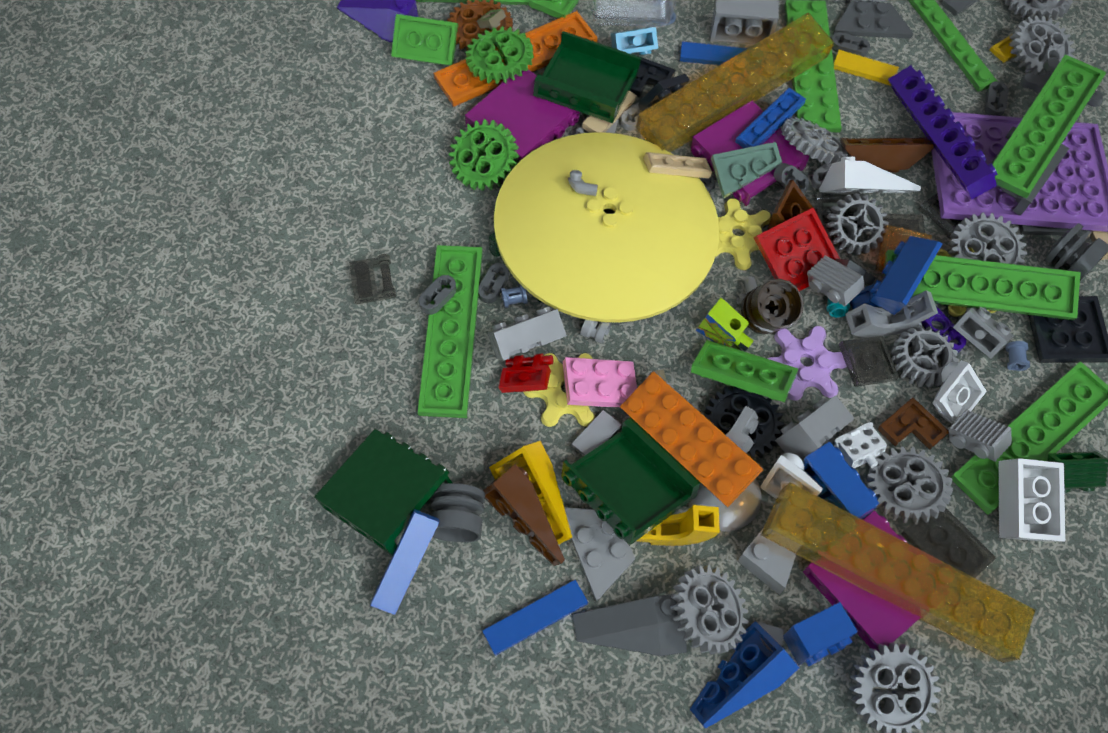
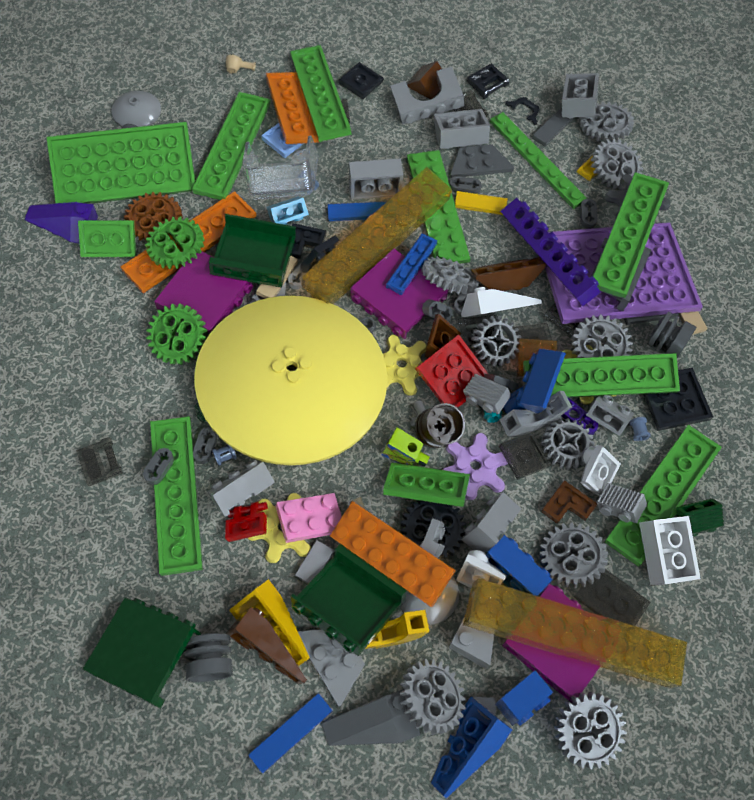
camera: 15 degrees left, 0 degrees up
tile [370,509,439,615] -> none
dark tan plate [477,9,506,29] -> none
light grey arm [568,170,598,196] -> none
light grey wheel [580,320,612,344] -> none
tan tile [644,152,712,179] -> none
sand green wing [711,142,782,199] -> none
white piece [834,422,887,469] -> none

